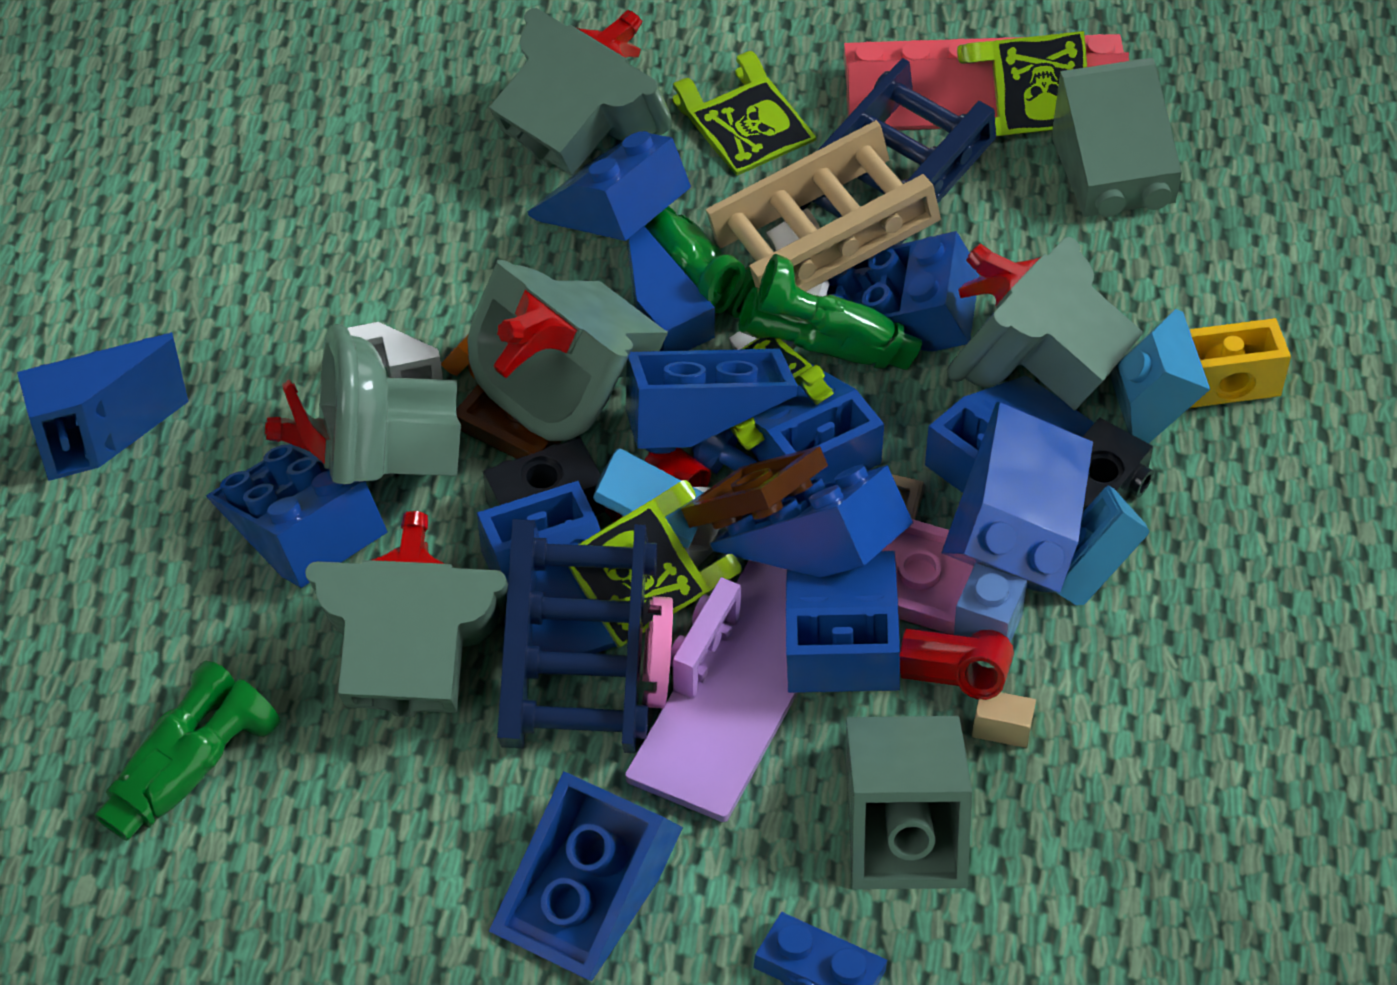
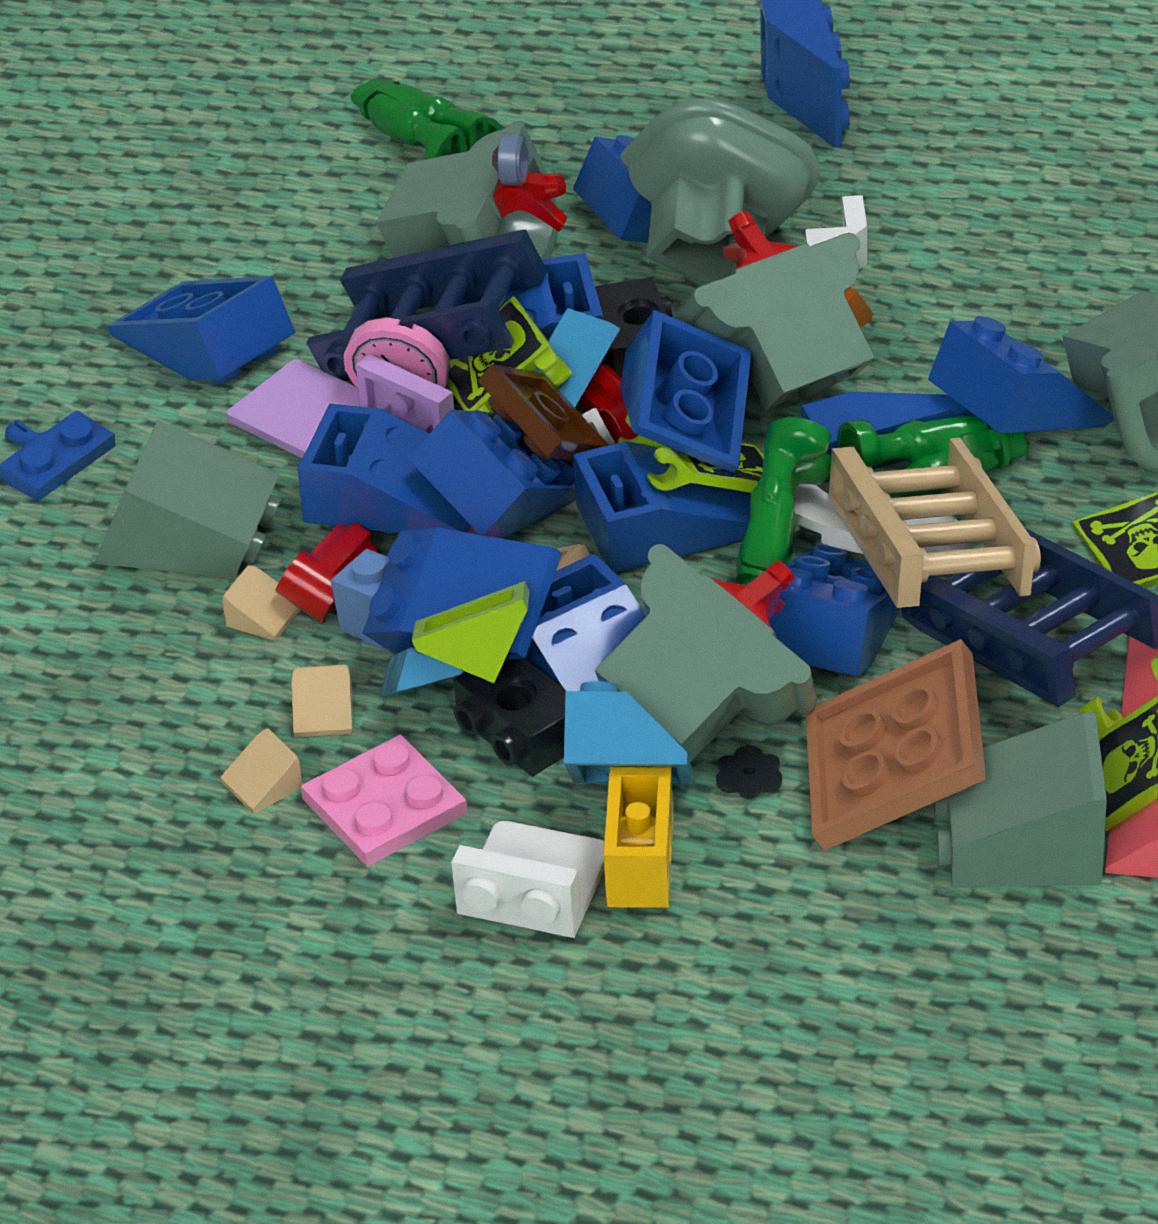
camera: 105 degrees right, 10 degrees down
none -> tan slope [220,728,303,814]
none -> tan slope [291,665,353,738]
none -> bright pink plate [301,734,468,867]
none -> lime slope [412,581,530,683]
none -> white bracket [451,821,604,938]
none -> sand blue tile [492,133,529,186]
none -> nougat plate [806,639,986,850]

